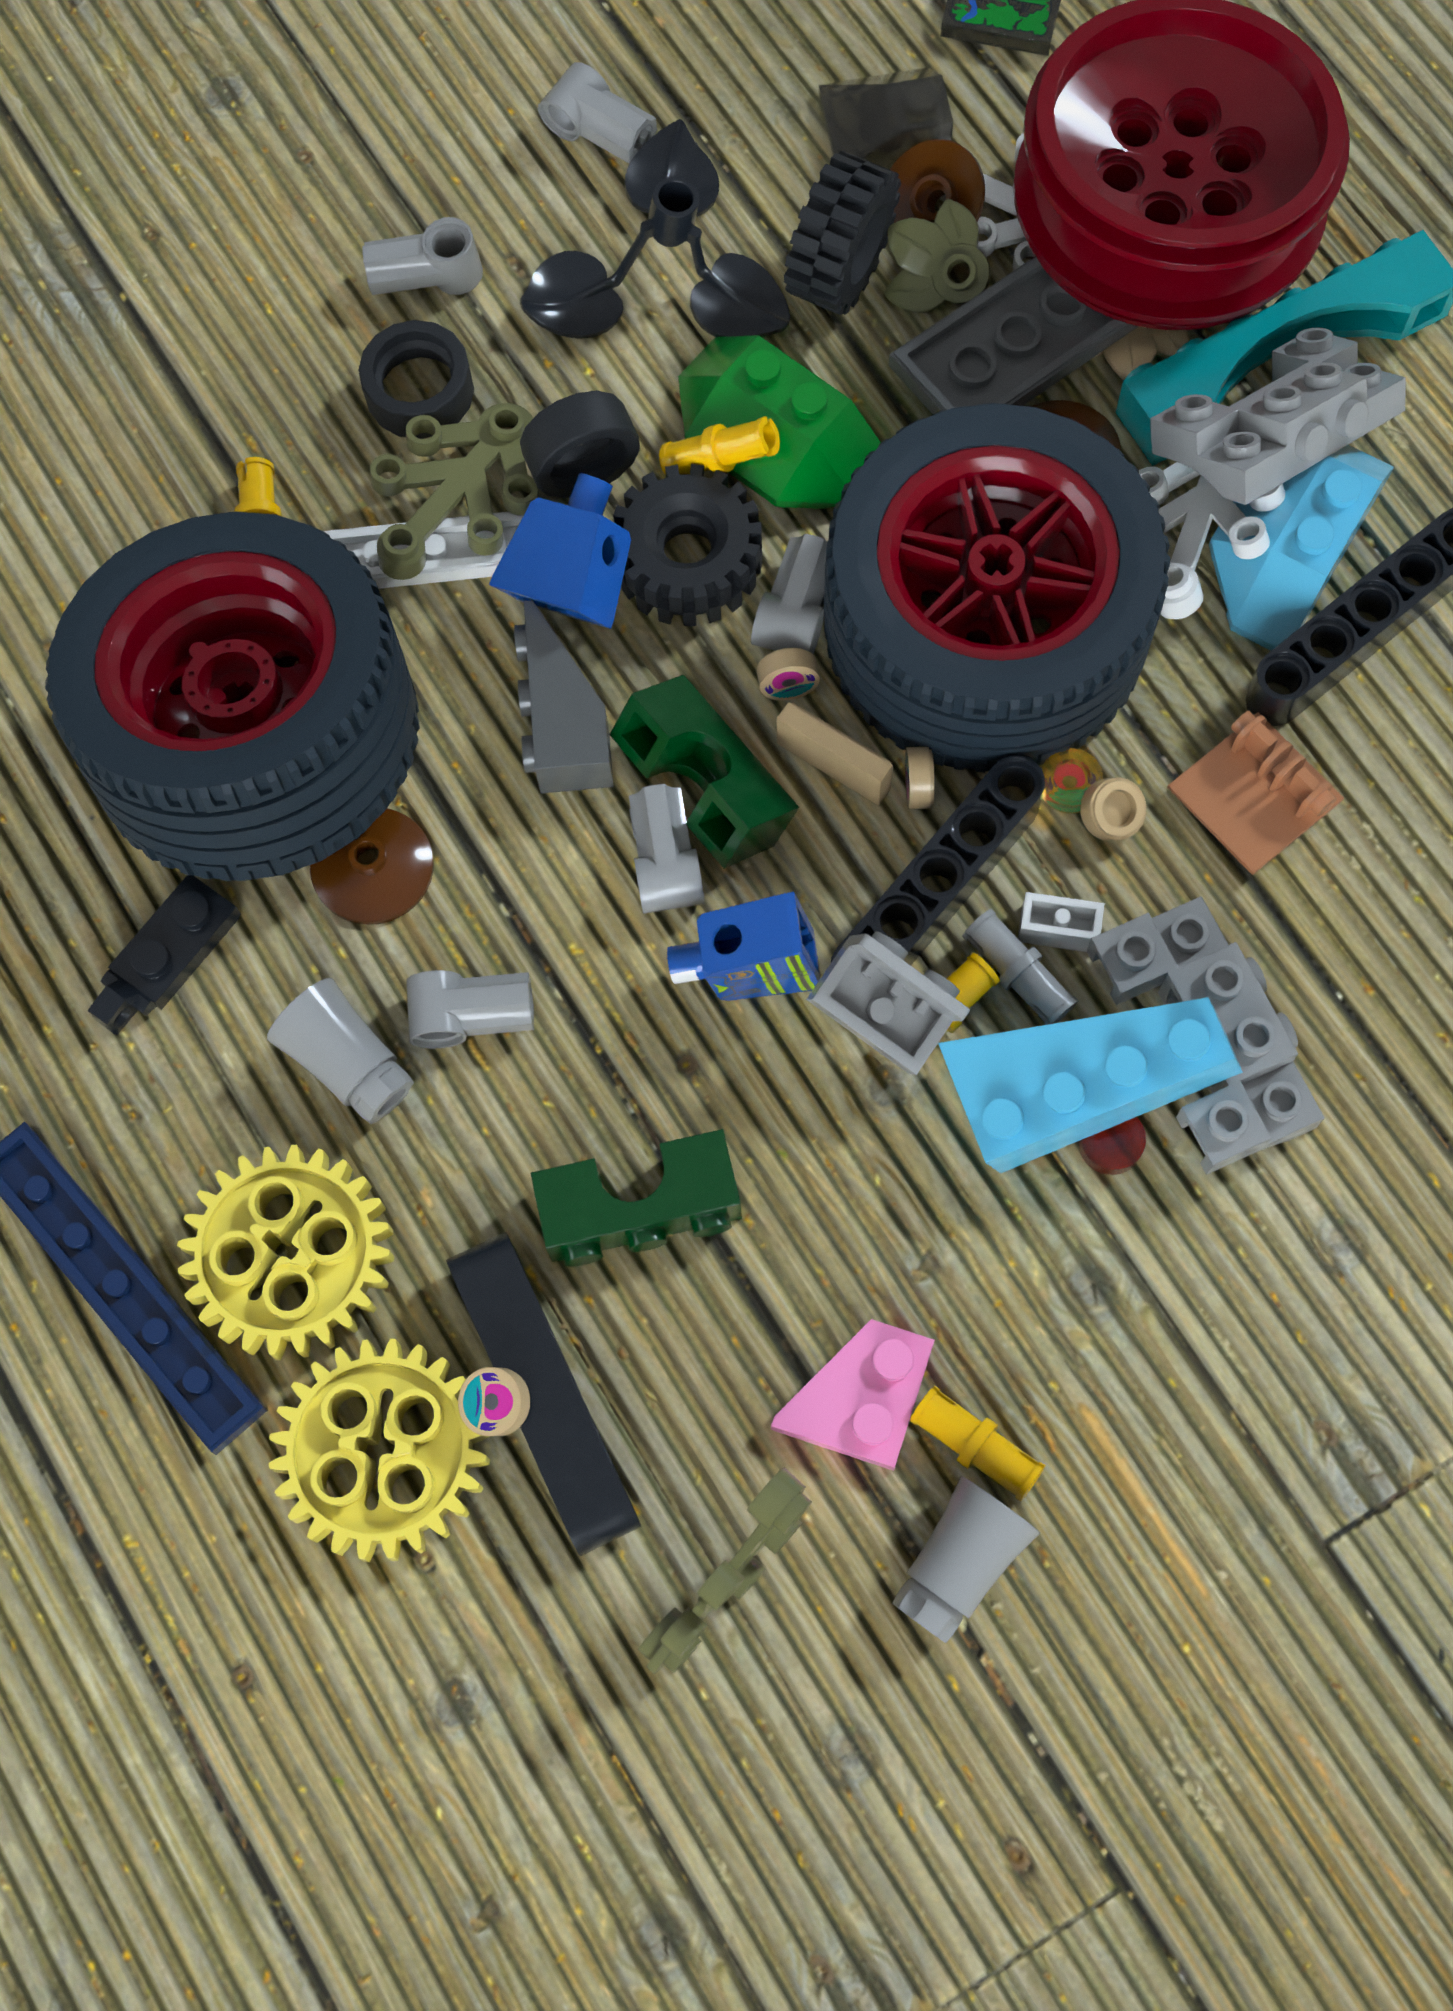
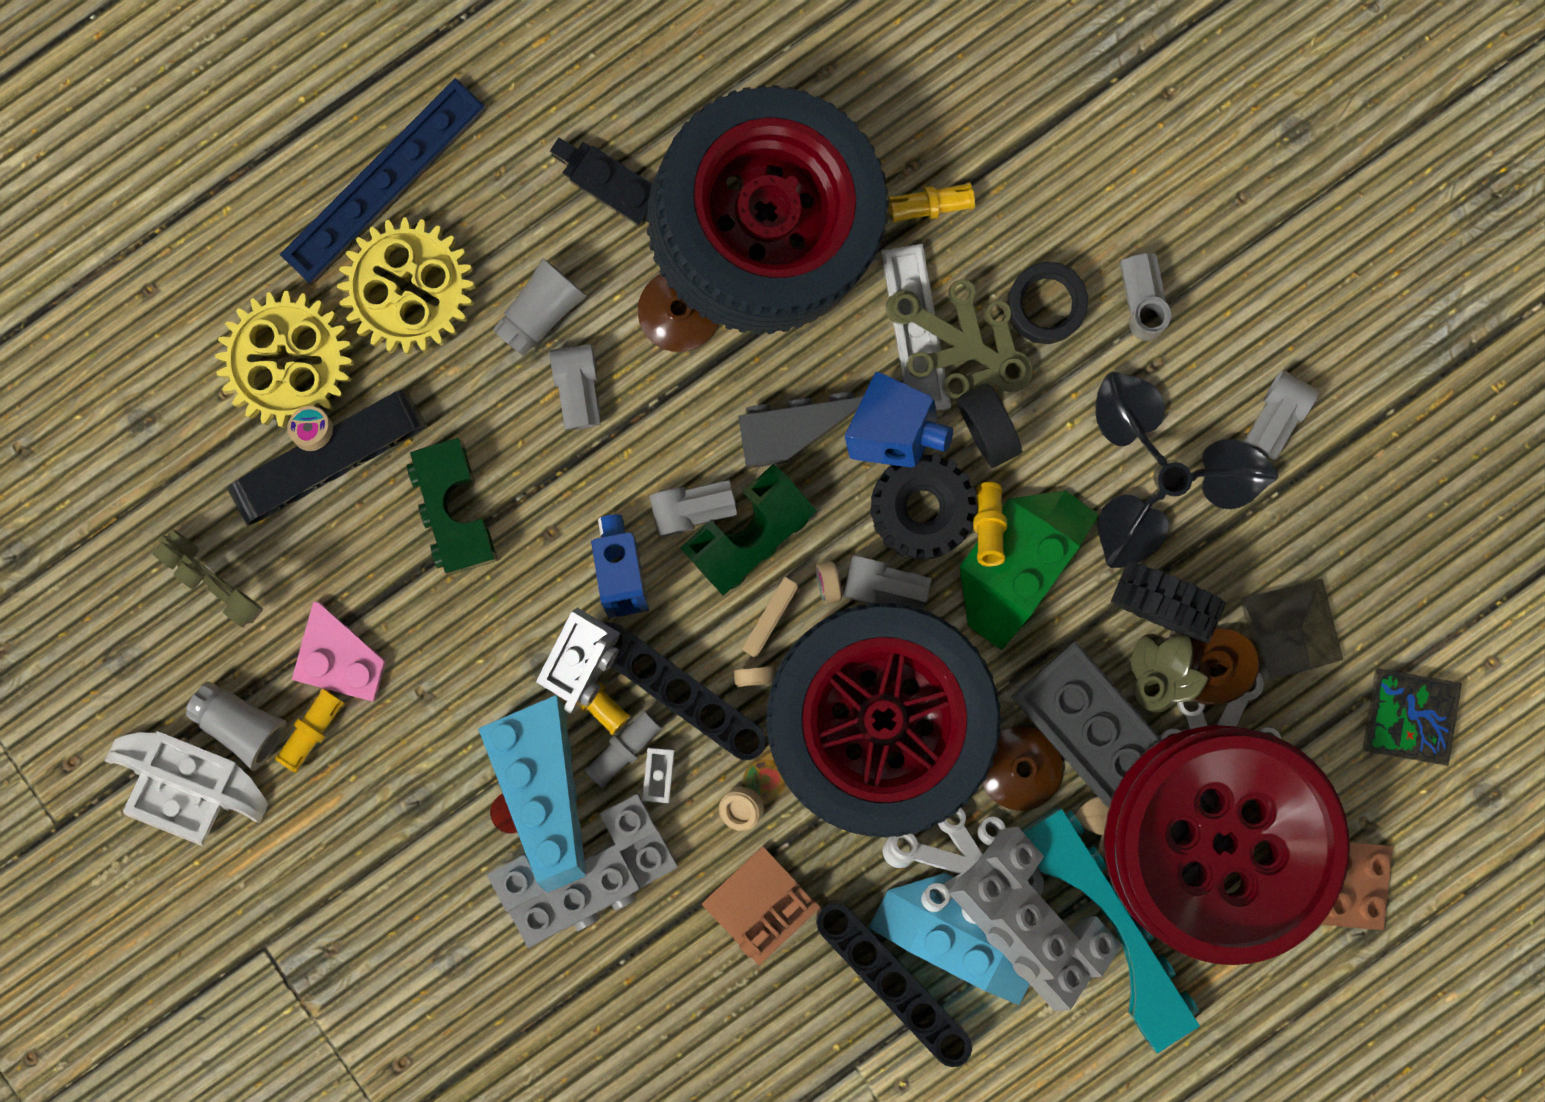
camera: 80 degrees right, 15 degrees up
none -> white plate [105,731,269,846]

